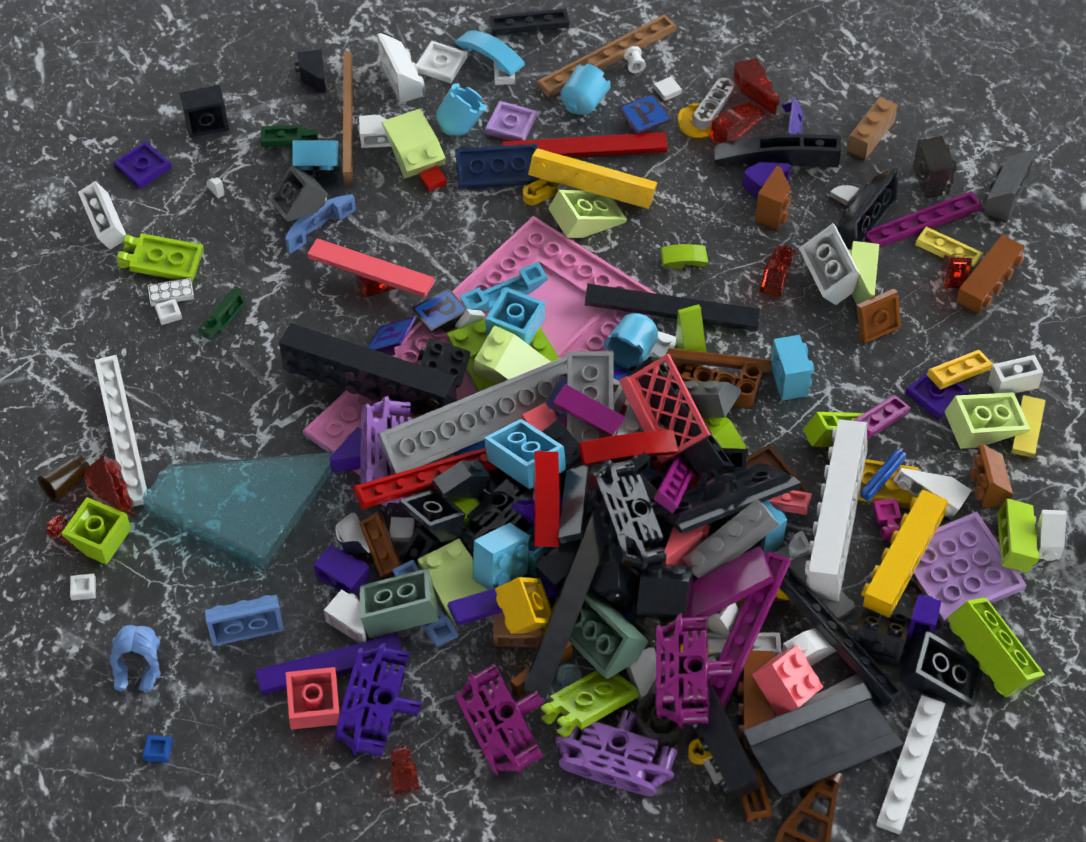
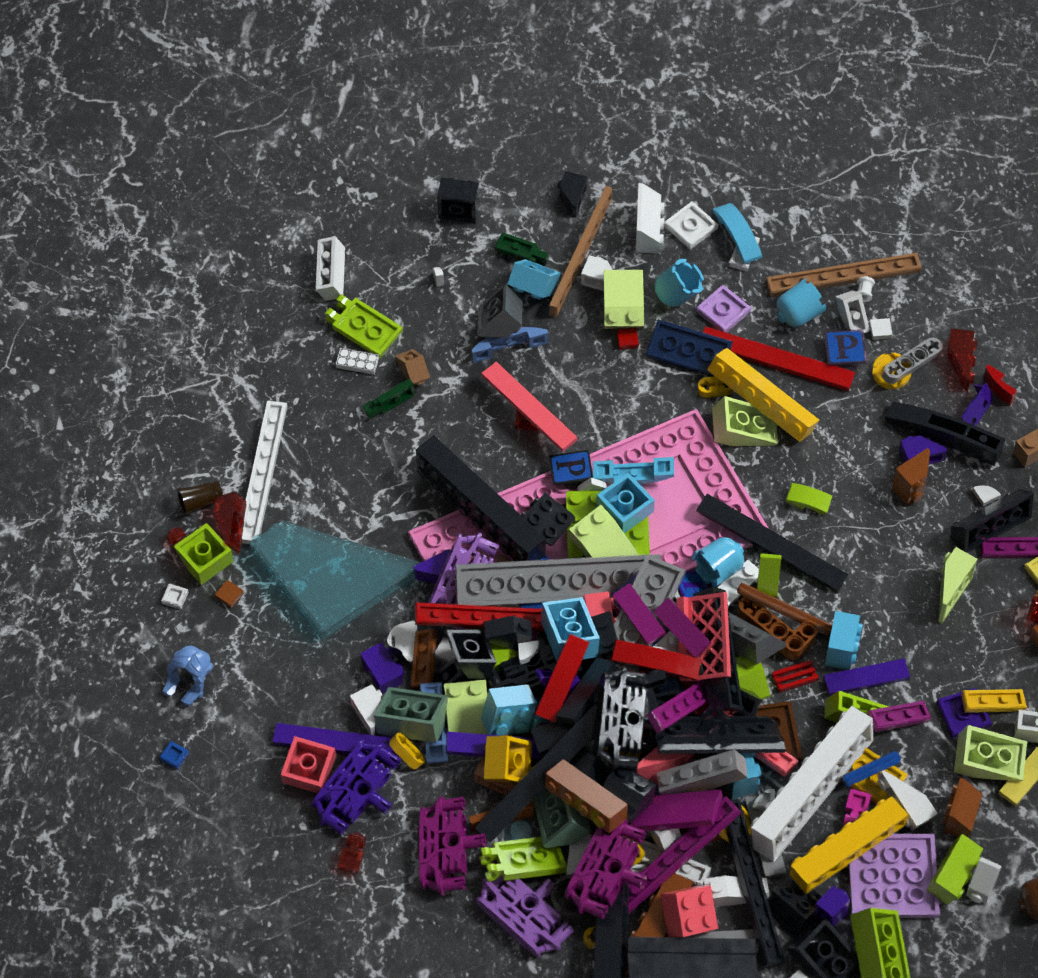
camera: 25 degrees right, 5 degrees up
dark purple tile [113,141,172,189] -> none
white tile [155,299,182,325] -> none
medium blue slope [205,595,284,646] -> none
piece [368,317,416,356] -> none
black plate [489,8,570,36] -> none
clear red slope [711,102,765,144] -> none
clear red slope [759,245,797,297] -> none
white slope [799,223,860,305] -> none
dark orange tile [857,289,901,344] -> none
none -> dark orange tile [215,580,244,608]
none -> yellow beam [389,733,425,769]
none -> medium nougat slope [395,349,430,385]
none -> white tile [518,640,540,664]
none -> brick [545,759,628,833]
none -> magenta tile [654,597,712,658]
none -> red tile [772,660,819,693]
none -> dark purple tile [823,658,910,696]
none -> white slope [835,291,870,337]
none -> red slope [984,364,1017,406]

